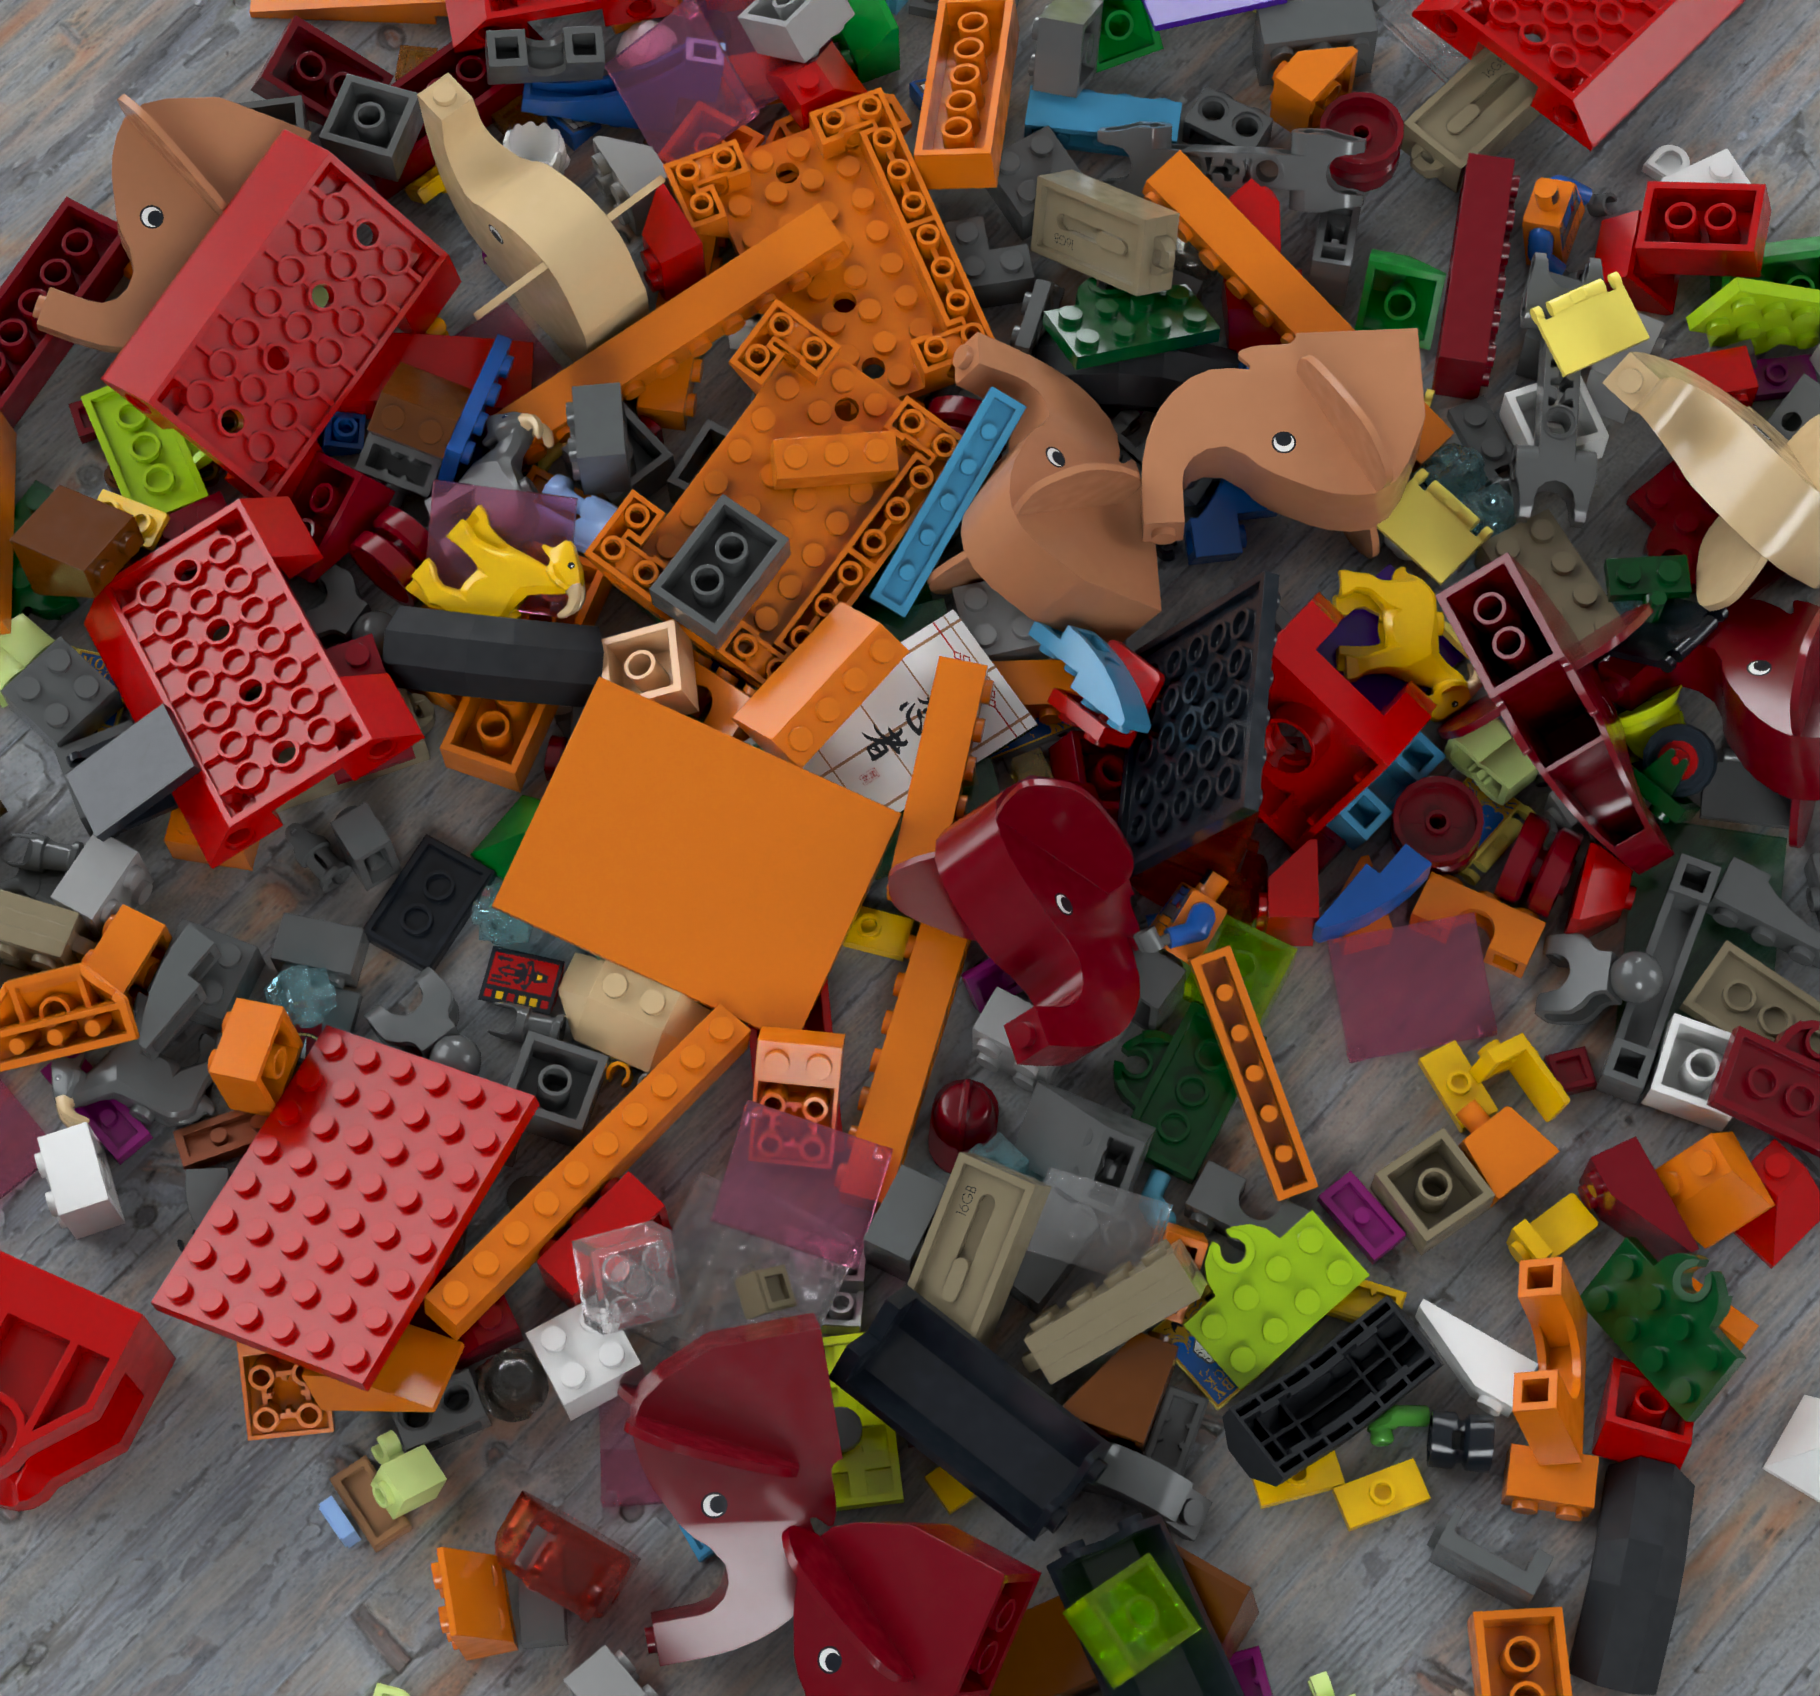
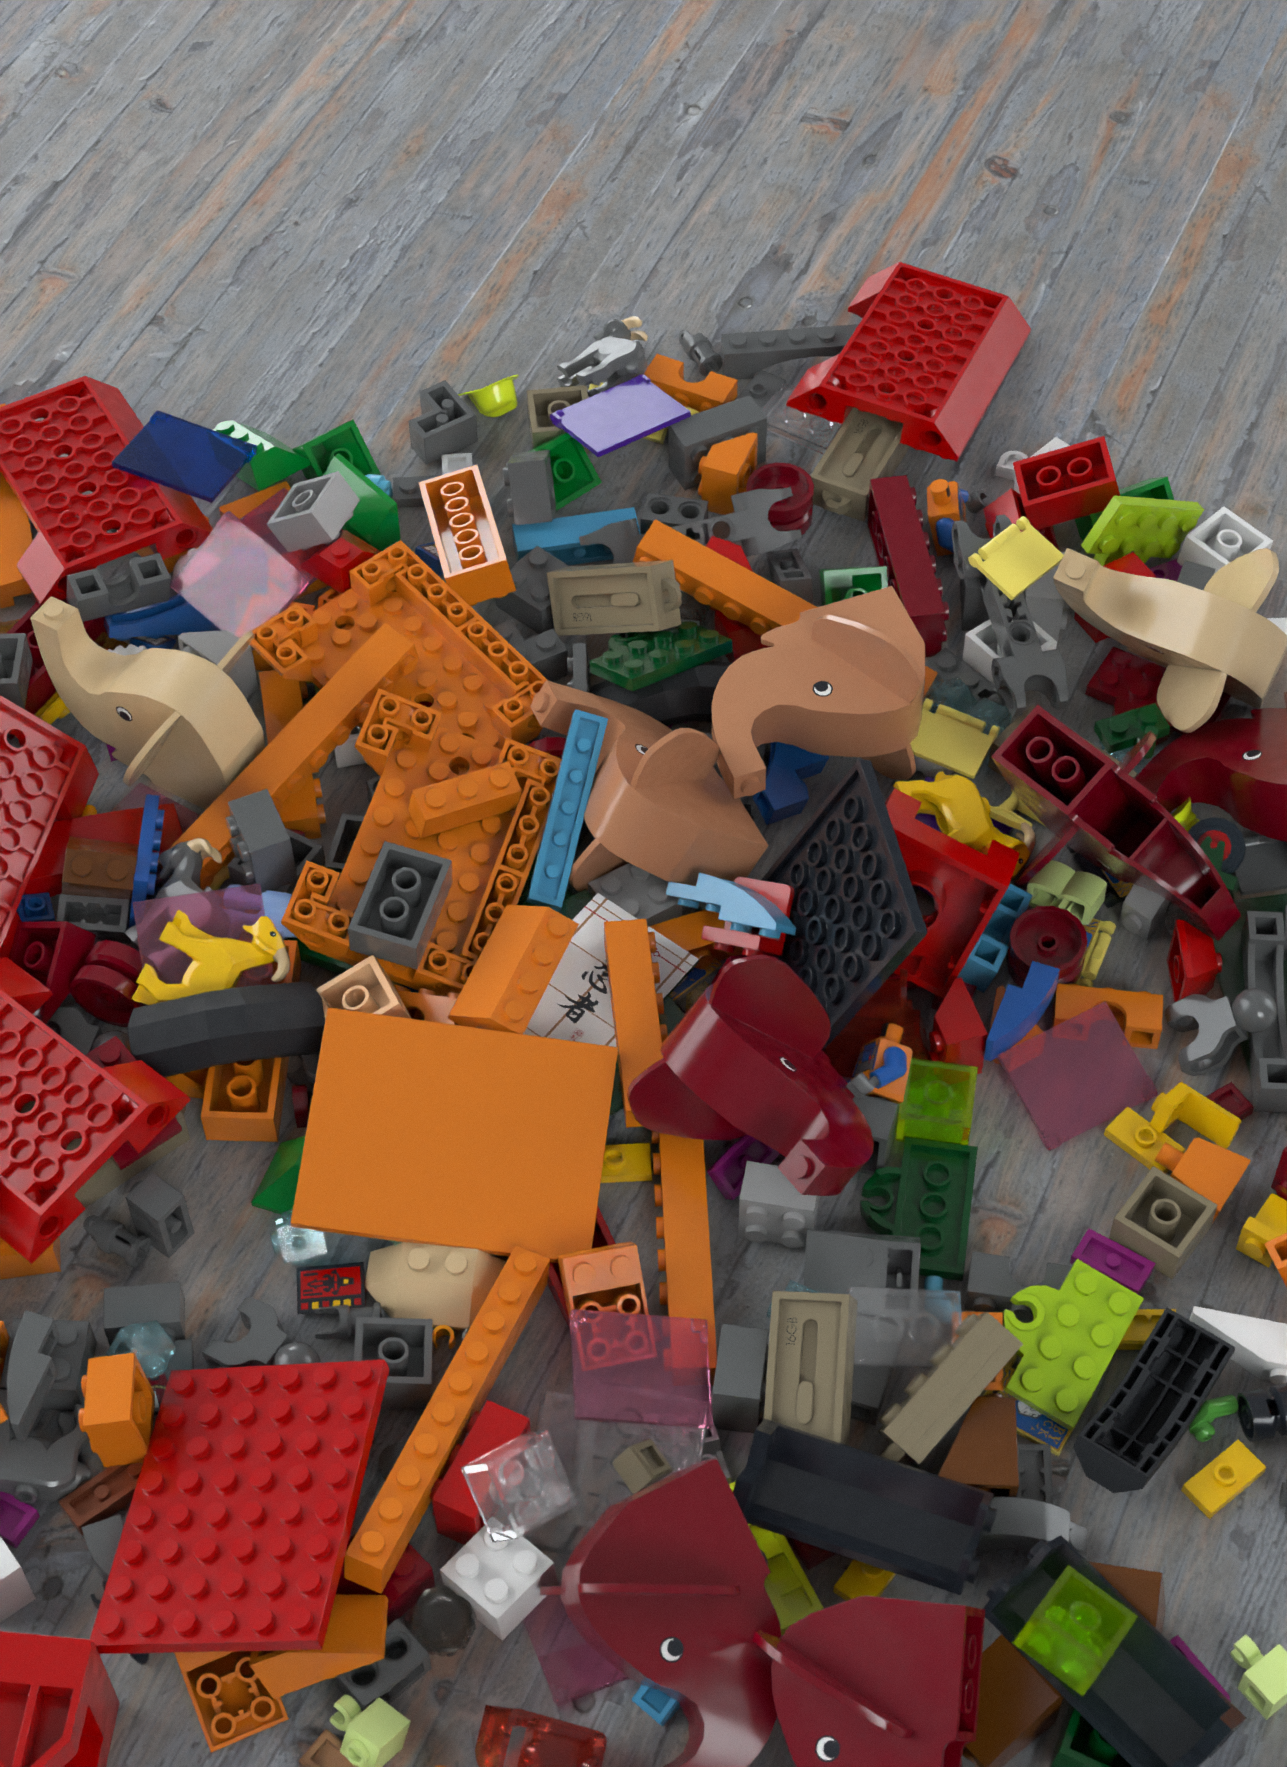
camera: 20 degrees left, 15 degrees down
black tile [363,834,497,971] -> none
red slope [640,183,706,302] -> none
dark red piece [928,1079,999,1174] -> none
orange brick [1188,945,1319,1201] -> none
yellow plate [1251,1450,1345,1509] -> none
dark red wheel [1494,812,1584,918] -> none
black piece [1608,599,1729,673] -> none

